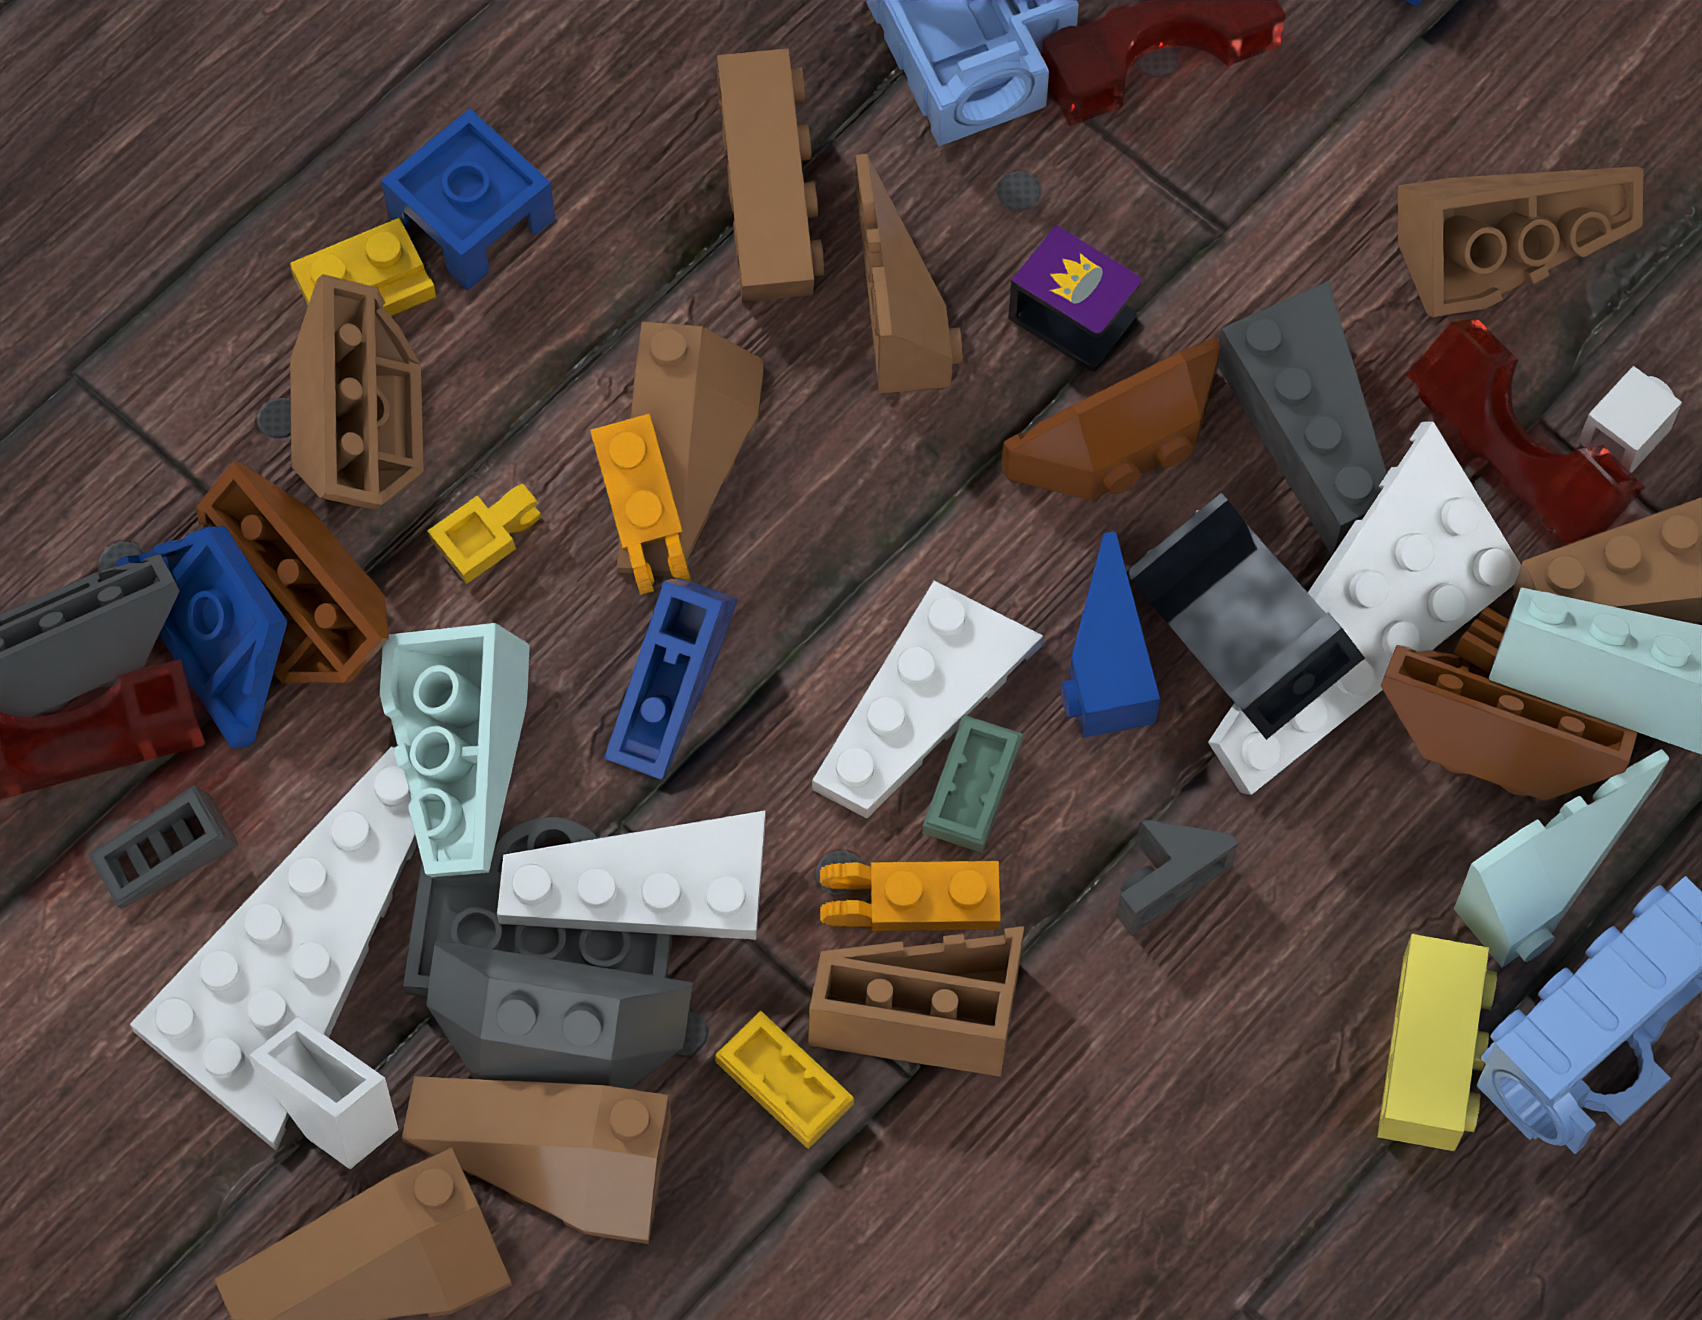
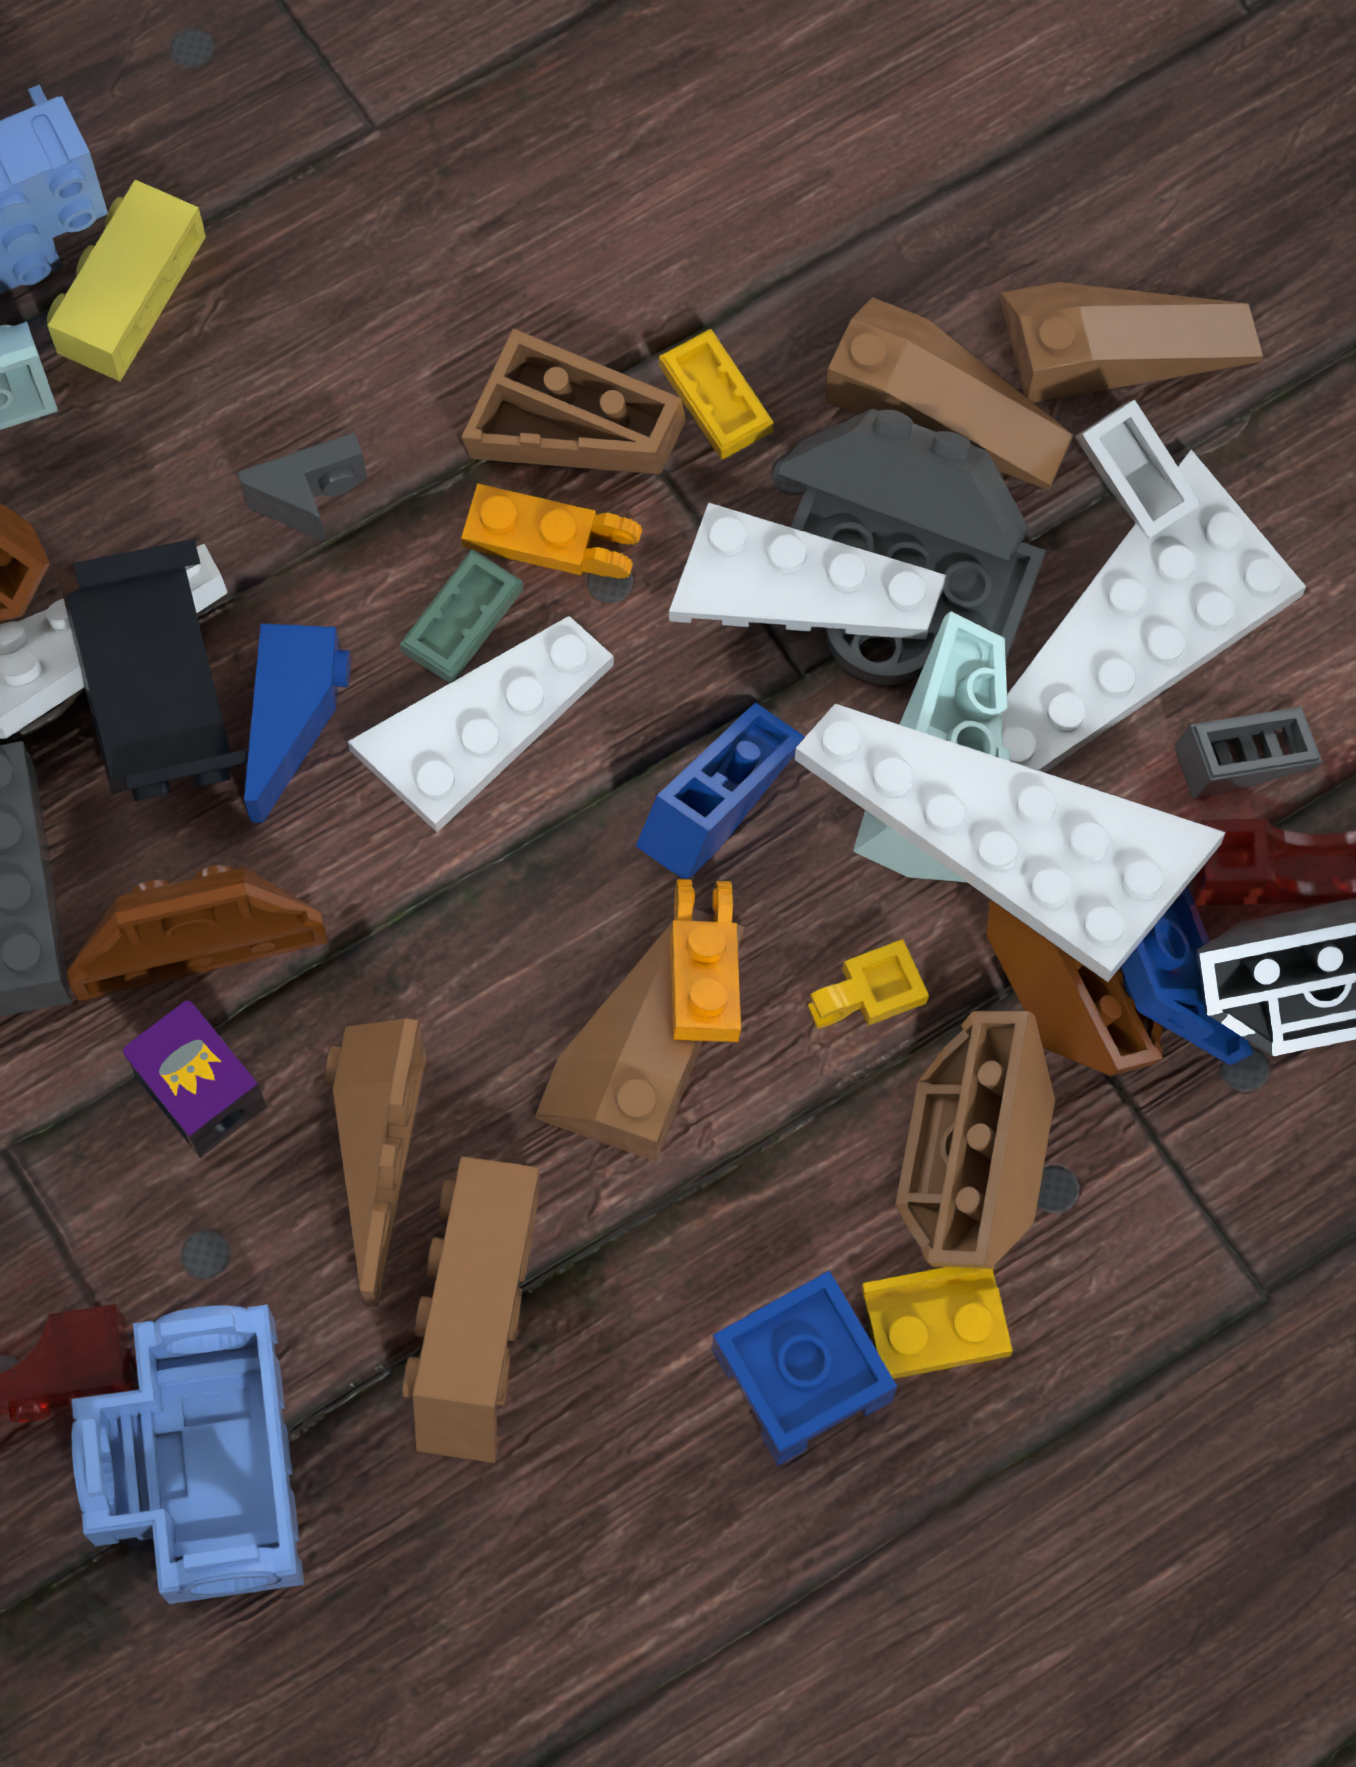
camera: 165 degrees left, 5 degrees up
none -> white wing [795,704,1225,982]

